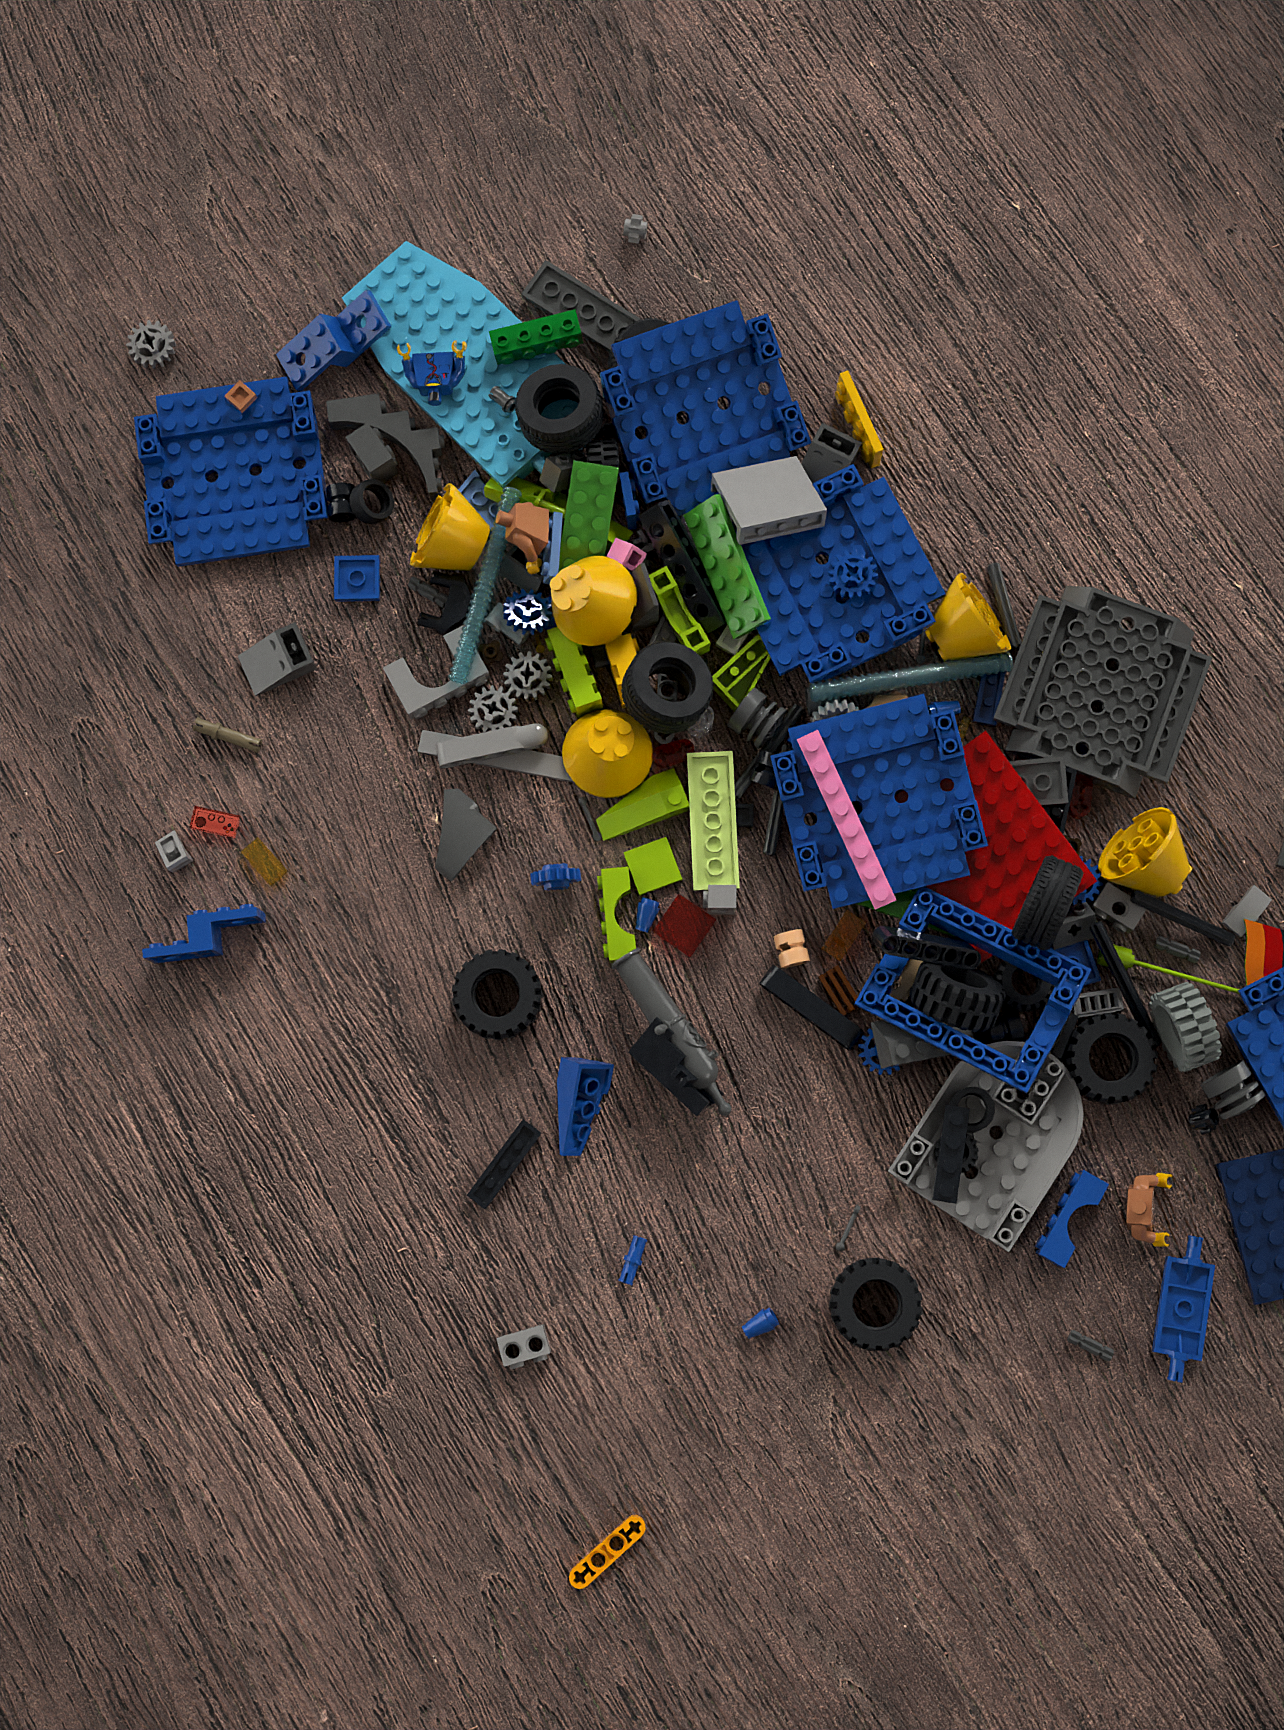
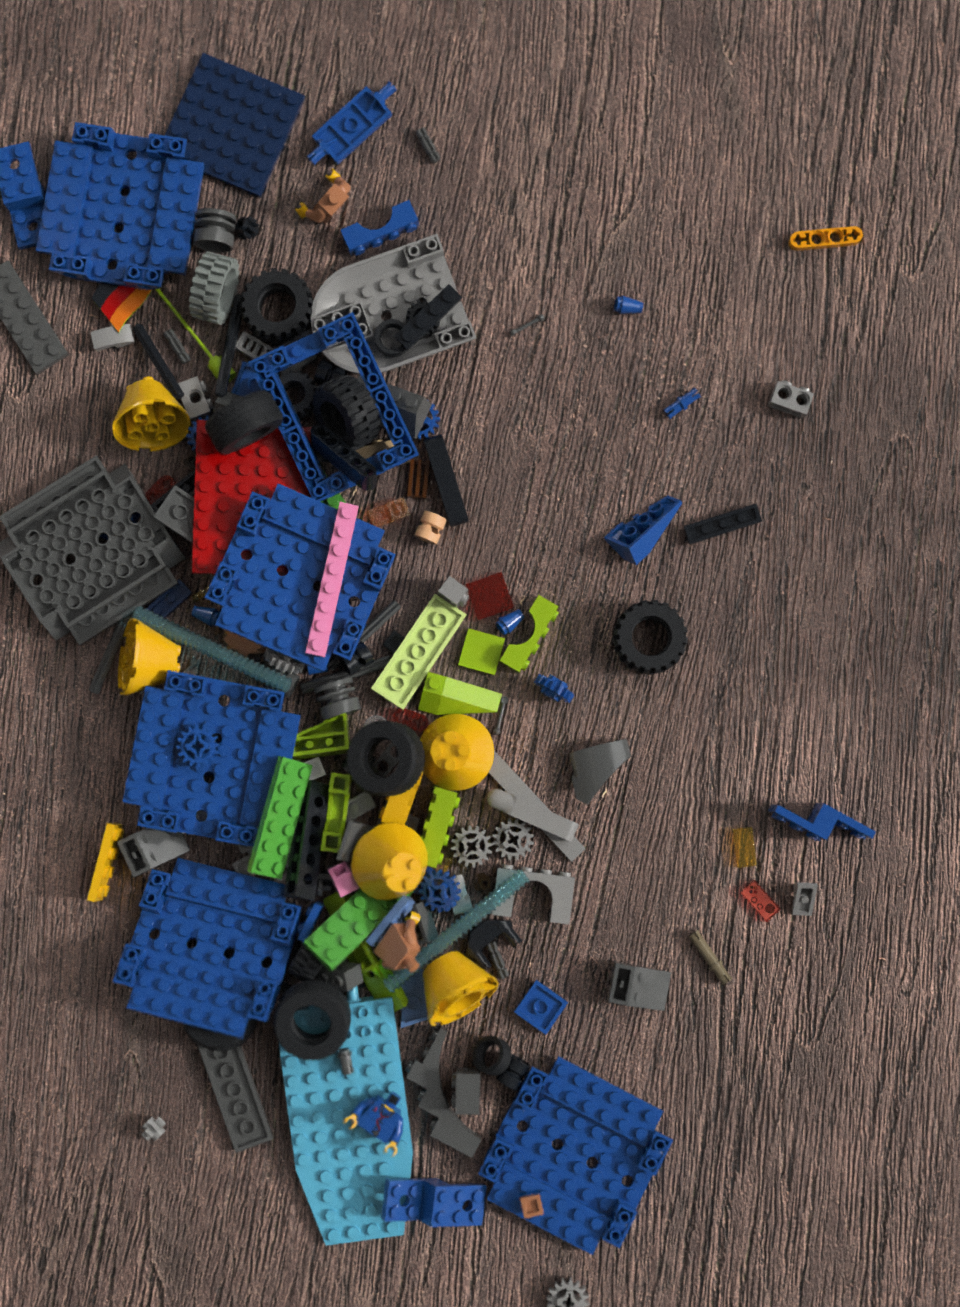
camera: 150 degrees left, 5 degrees up
green brick [489,309,583,365] -> none
dark grey piece [611,948,732,1116] -> none
light grey panel [711,456,827,545] -> none
black tyre [829,1258,923,1352] -> none

